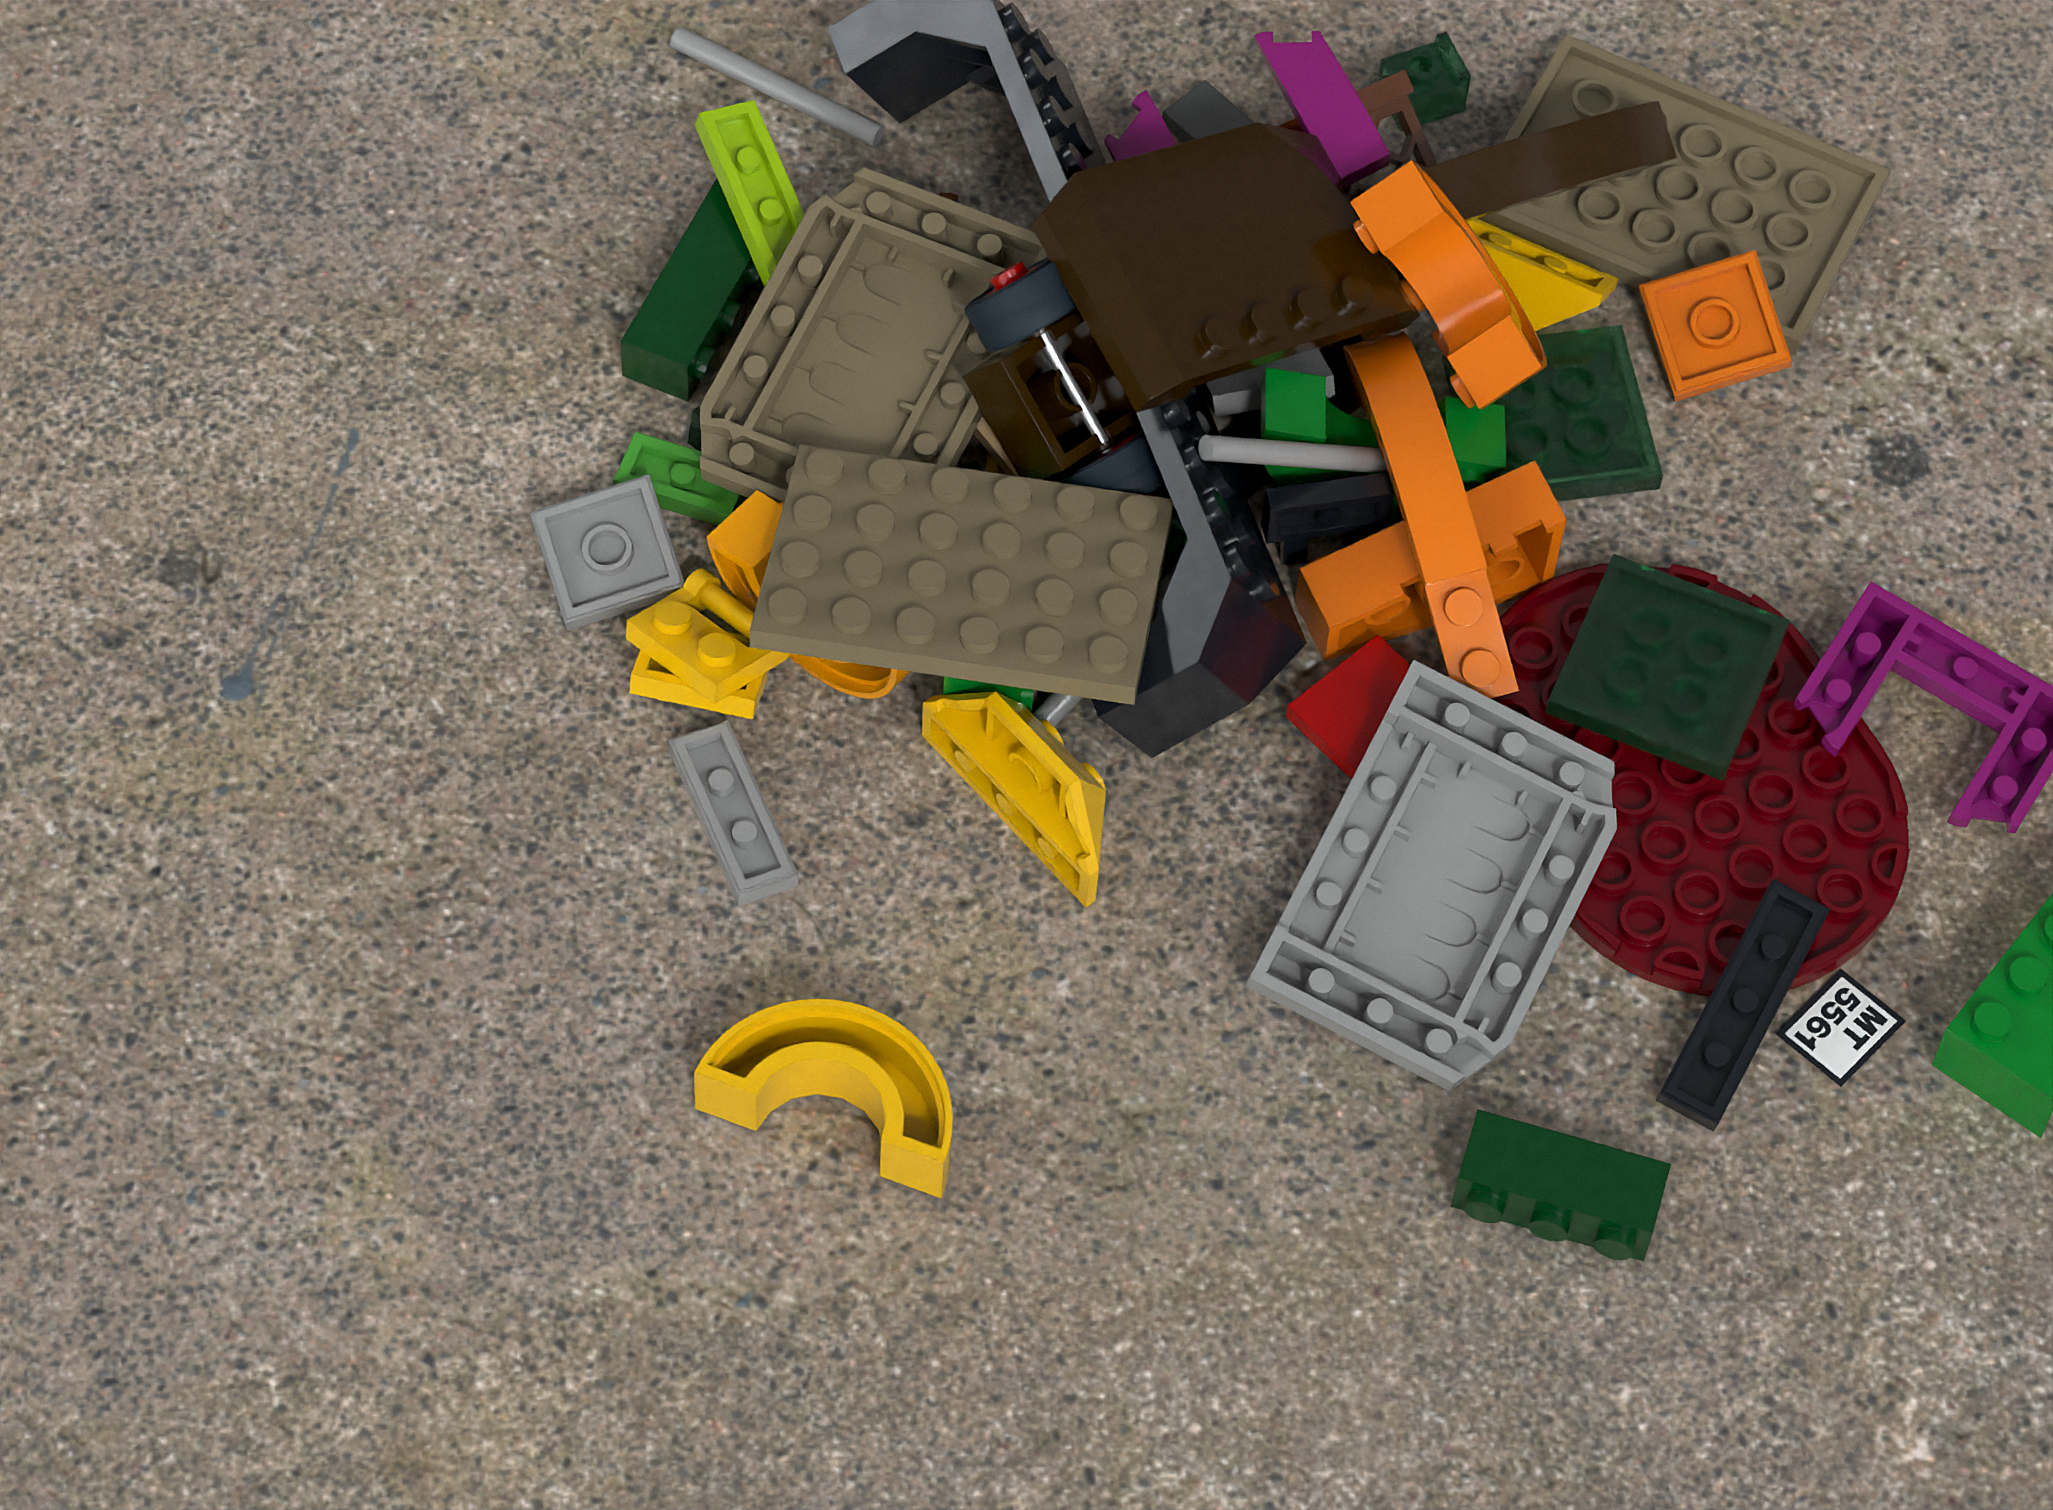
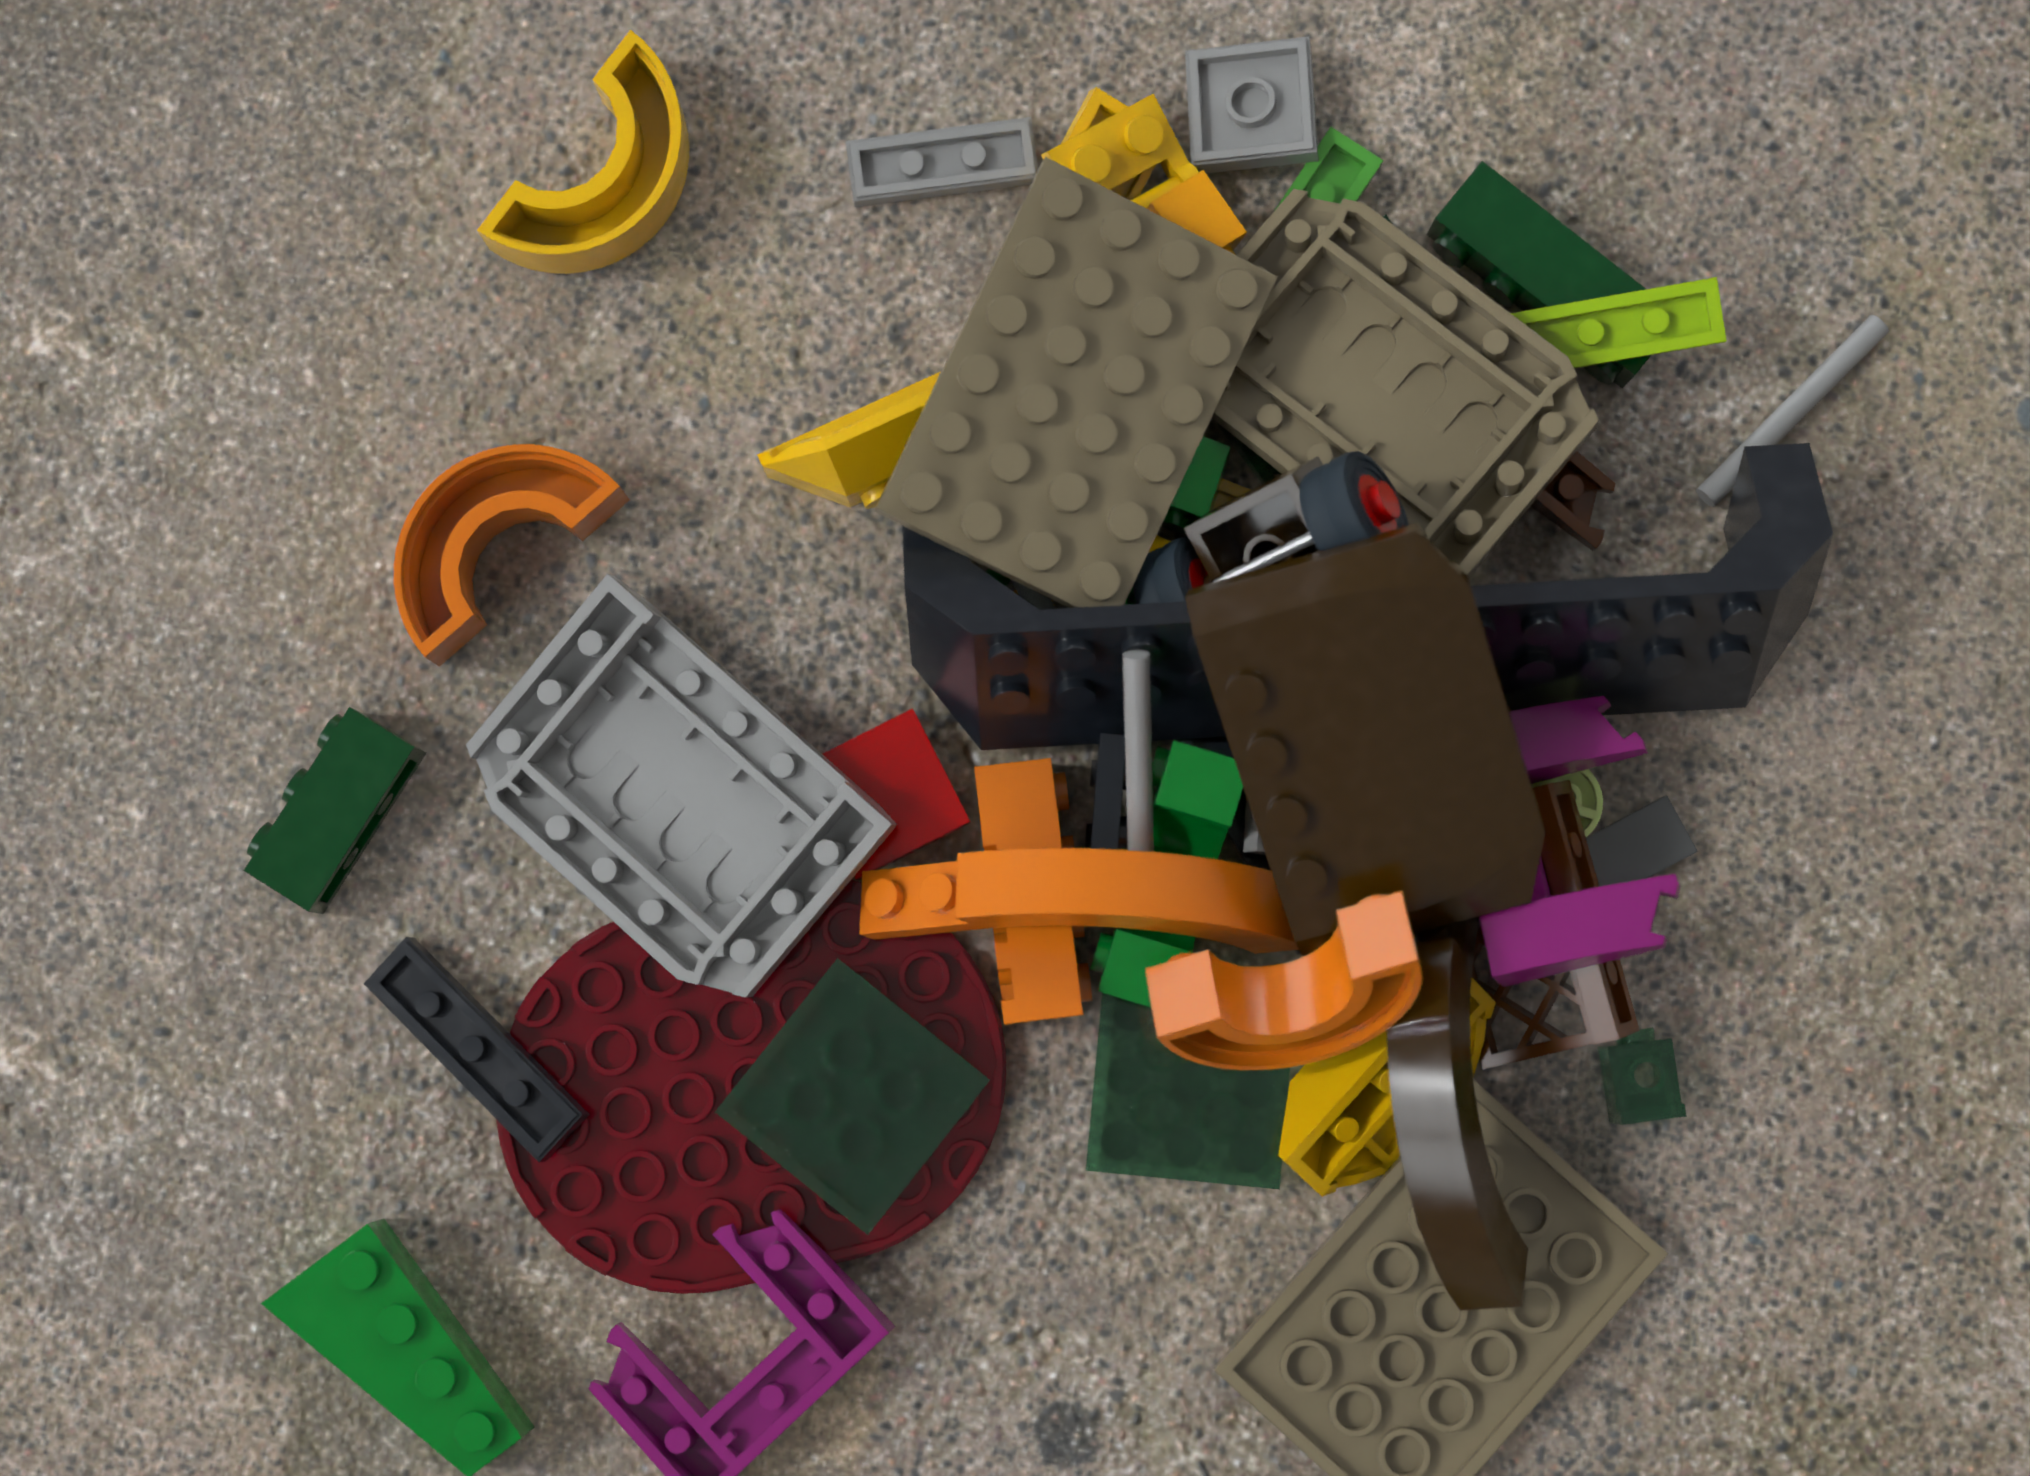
camera: 110 degrees right, 25 degrees up
orange tile [1639,250,1792,402] -> none
sticker [1776,969,1906,1087] -> none
none -> orange brick [393,444,630,667]

